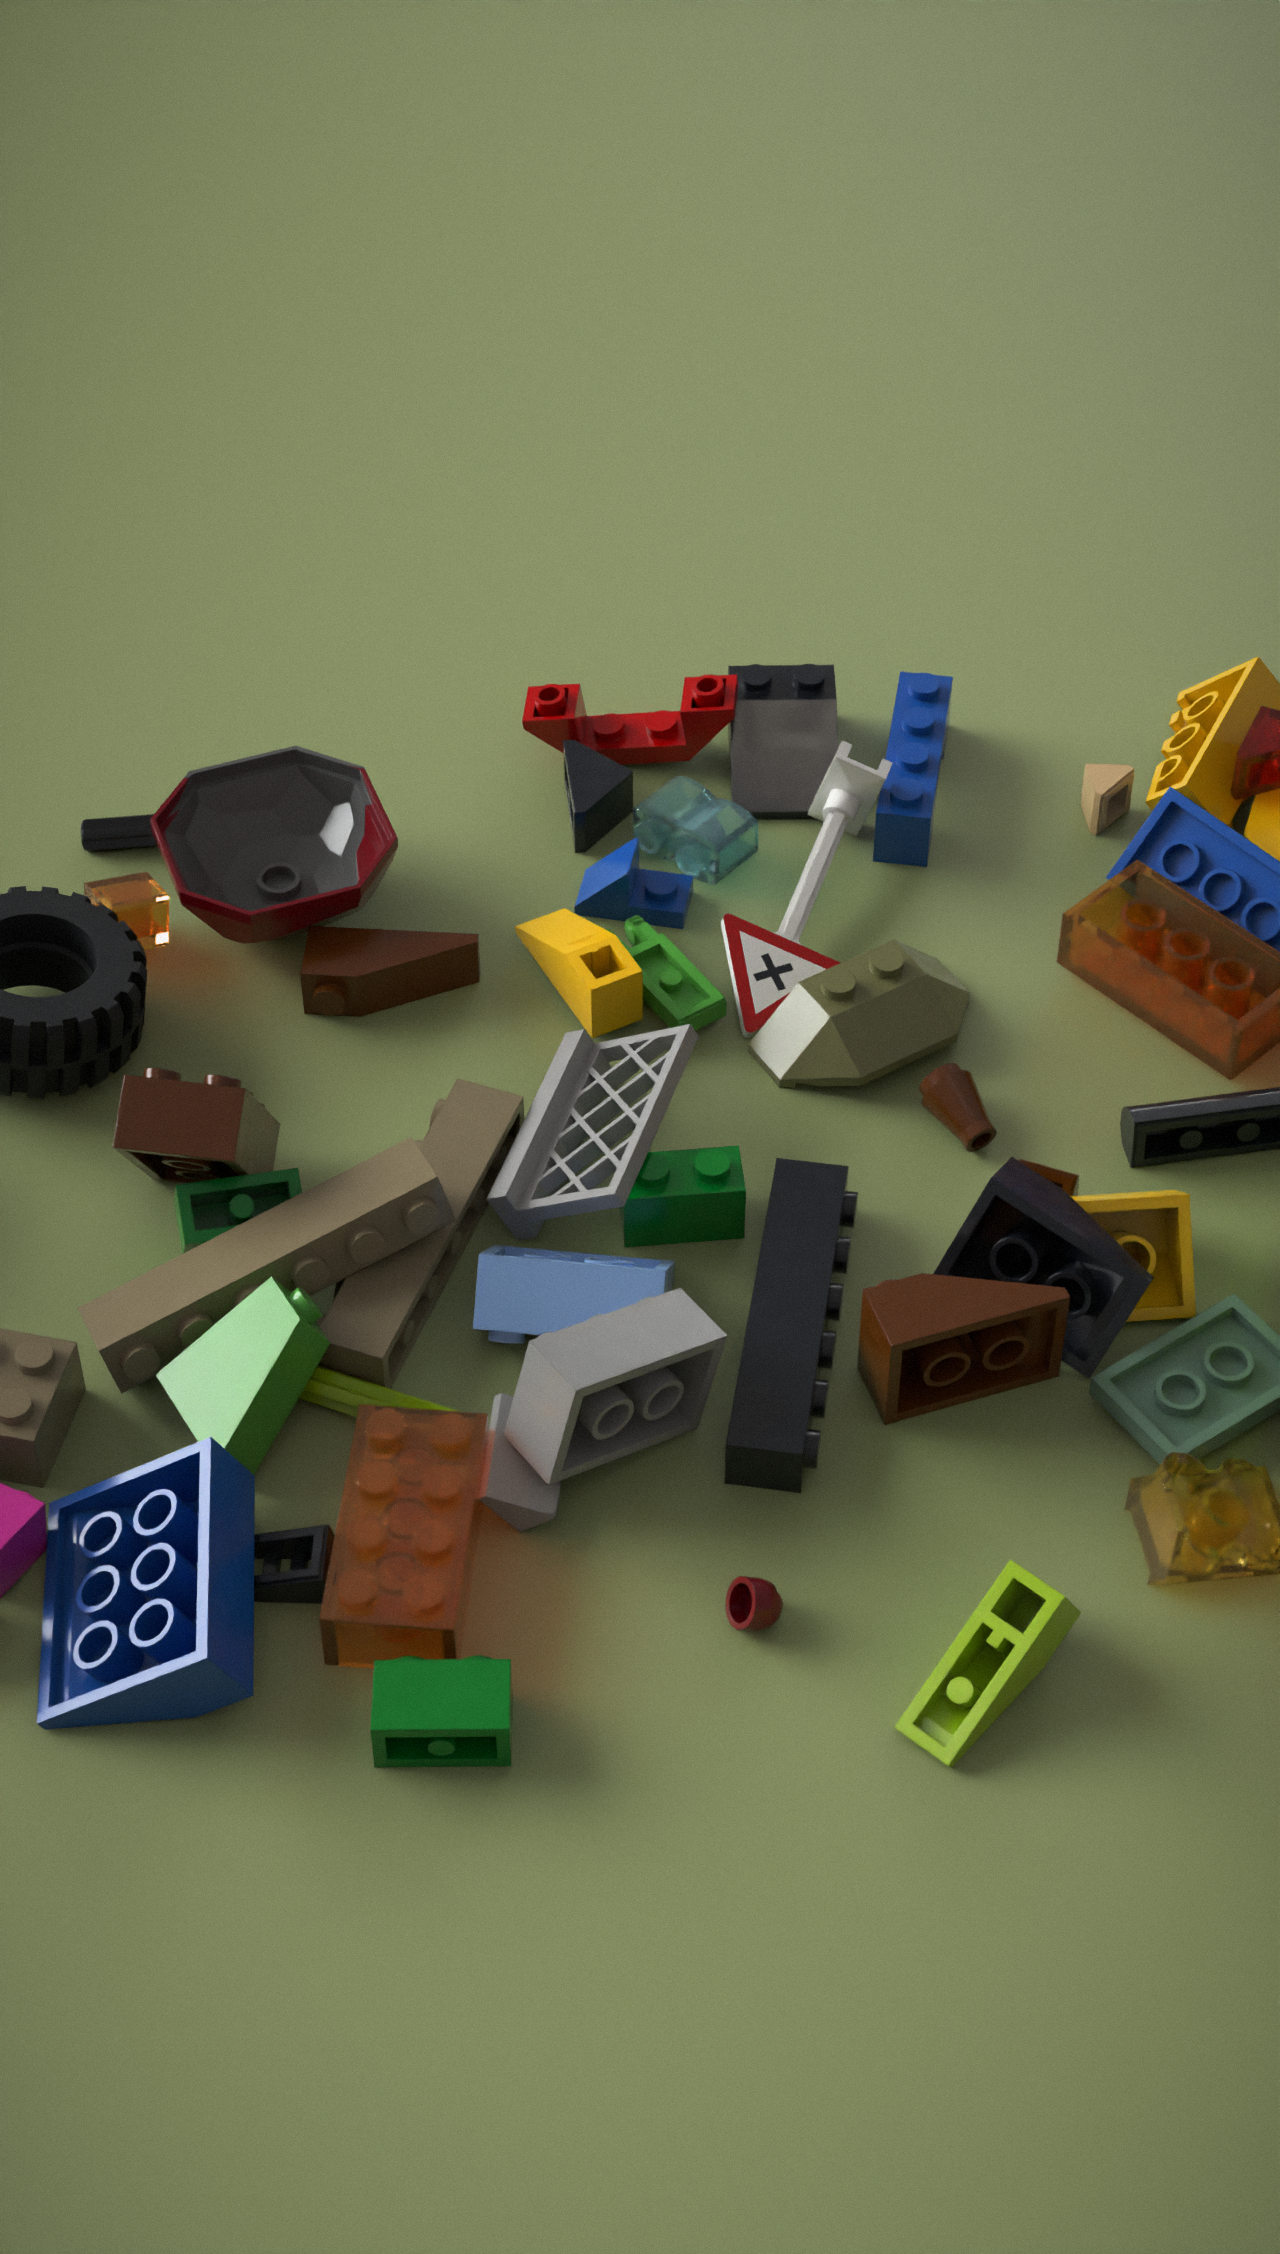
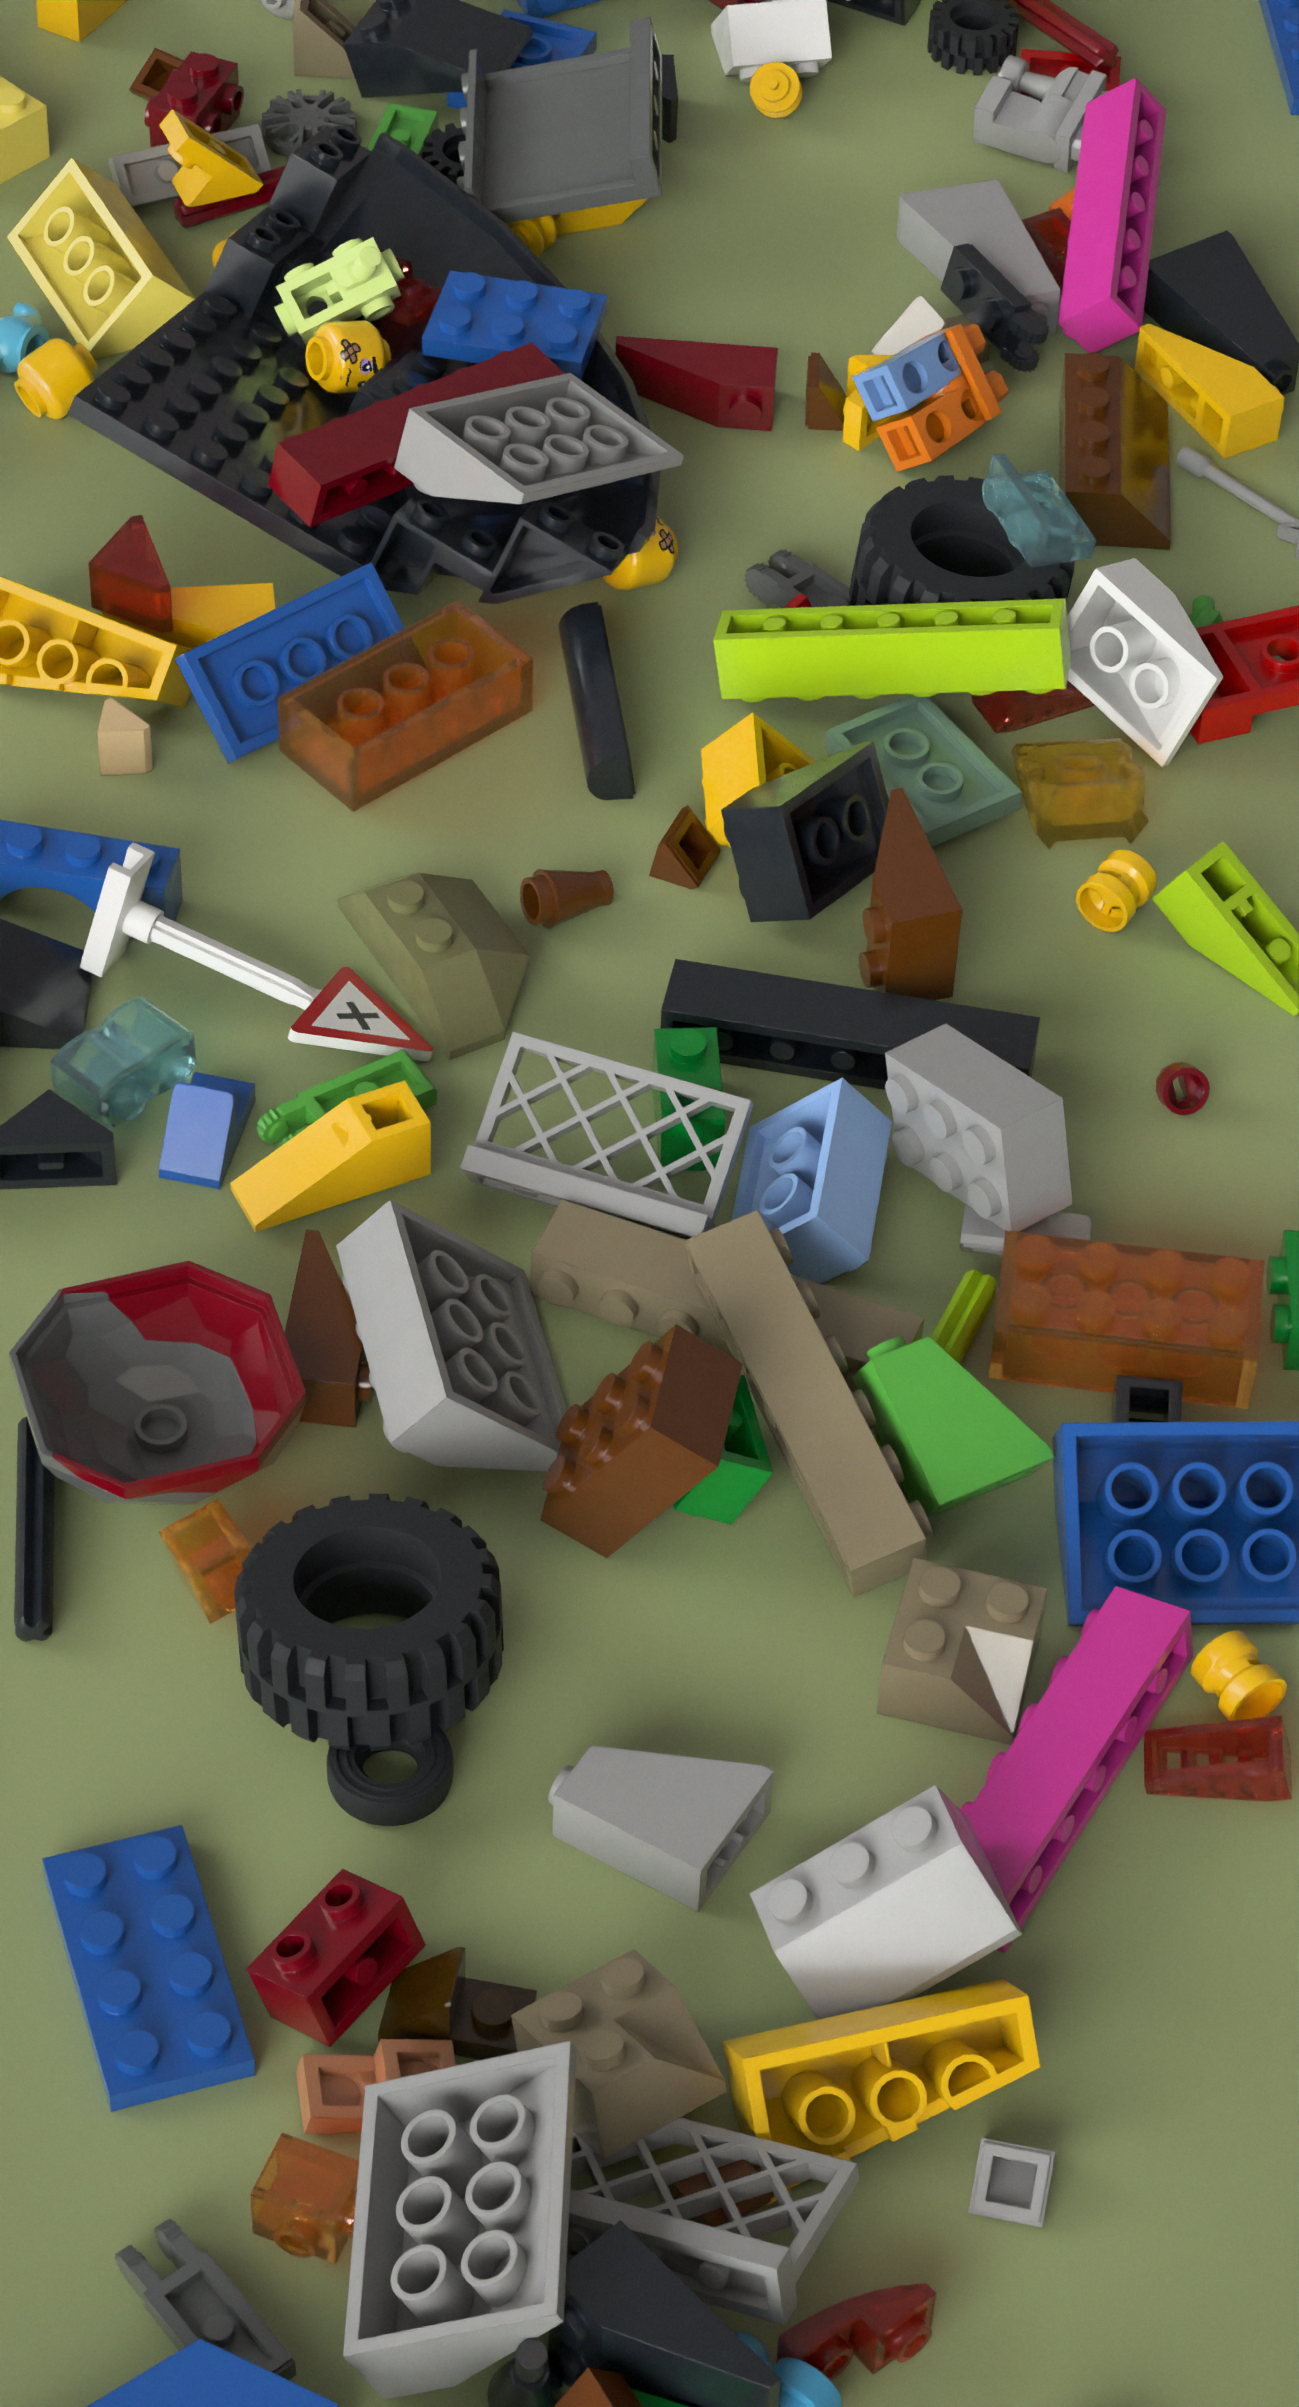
camera: 90 degrees left, 0 degrees up
none -> light grey slope [336,1200,567,1471]
none -> yellow wheel [1076,849,1158,932]

